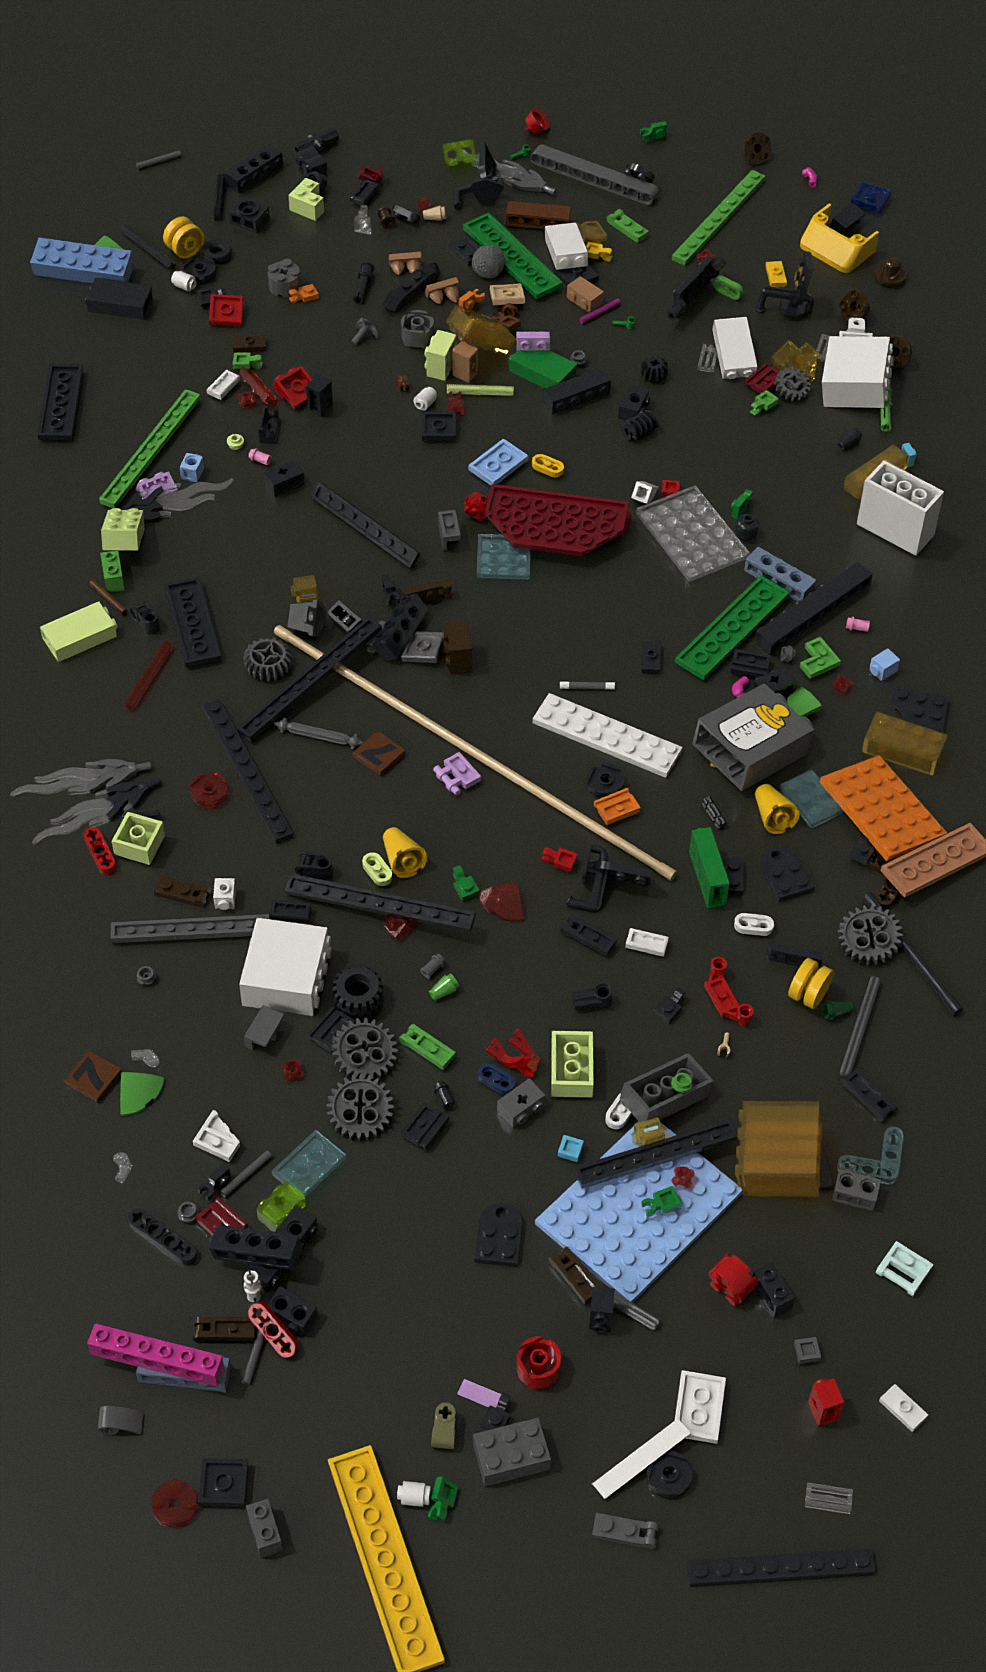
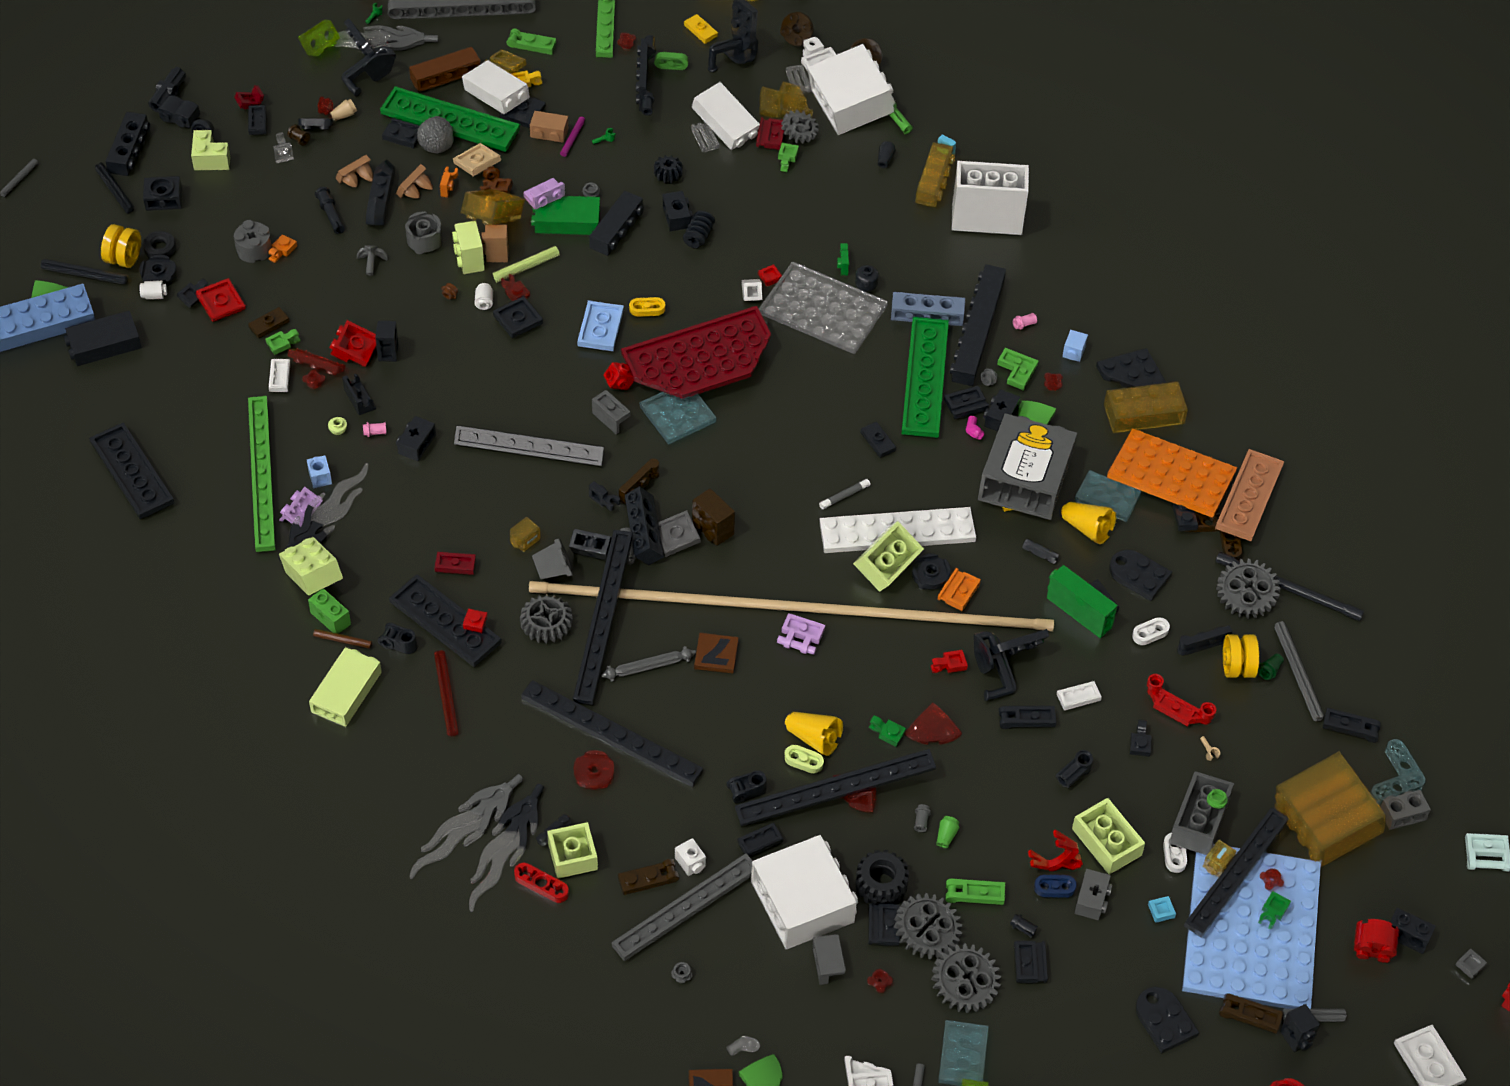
camera: 35 degrees left, 0 degrees up
none -> dark red plate [435,552,476,575]
none -> red plate [463,609,488,633]
none -> yellowish green brick [853,521,924,592]

